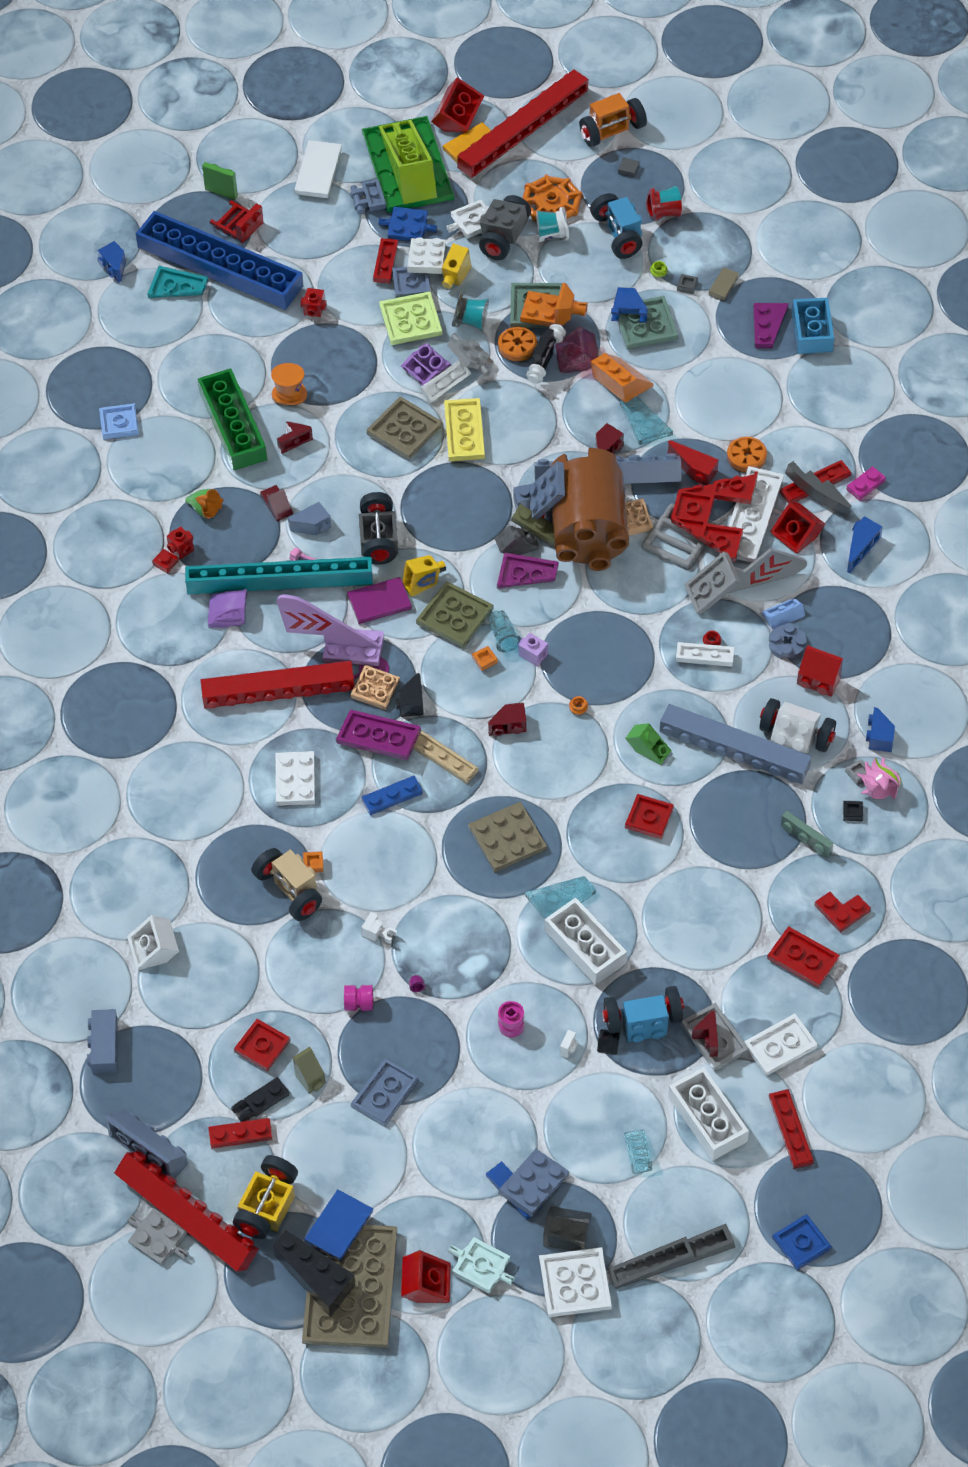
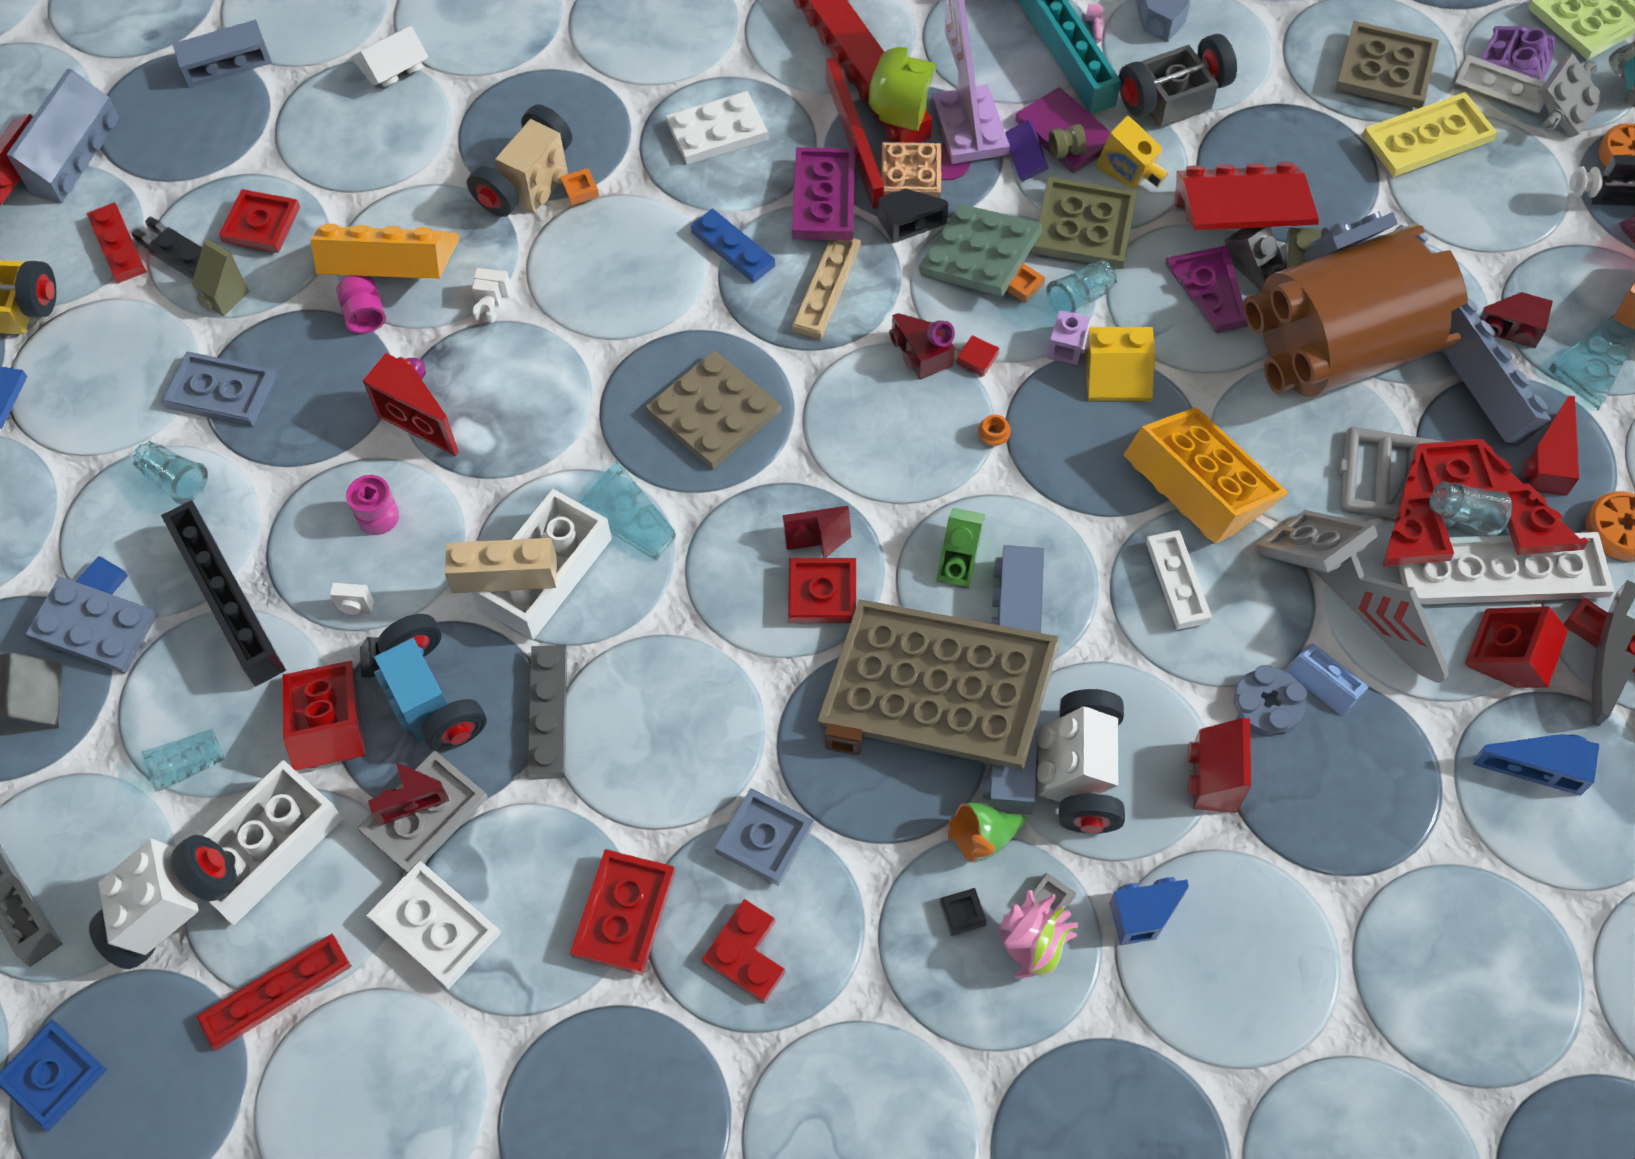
camera: 70 degrees right, 5 degrees up
light nougat tile [626,498,653,535] -> none
red plate [703,630,722,646] -> none
sand green plate [781,811,834,858] -> none
none -> white brick [89,835,237,969]
none -> clear light blue plant [133,441,208,504]
none -> black brick [161,500,287,687]
none -> red slope [282,660,365,771]
none -> light orange slope [310,224,460,279]
none -> red slope [363,353,459,456]
none -> tan brick [445,538,557,593]
none -> dark grey plate [528,645,567,780]
none -> sand blue plate [714,788,814,886]
none -> dark red slope [782,506,852,558]
none -> dark tan plate [817,599,1060,770]
none -> reddish brown tile [825,723,863,755]
none -> red tile [826,57,884,209]
none -> lime brick [869,47,936,131]
none -> sand green plate [919,204,1043,296]
none -> magenta hinge [927,320,955,347]
none -> hat [948,803,1026,863]
none -> red tile [956,335,1000,376]
none -> dark purple tile [1005,119,1049,182]
none -> olive wheel [1048,124,1086,159]
none -> yellow slope [1084,327,1155,402]
none -> light orange slope [1123,407,1288,544]
none -> red piece [1175,162,1319,230]
none -> clear light blue plant [1429,481,1512,537]

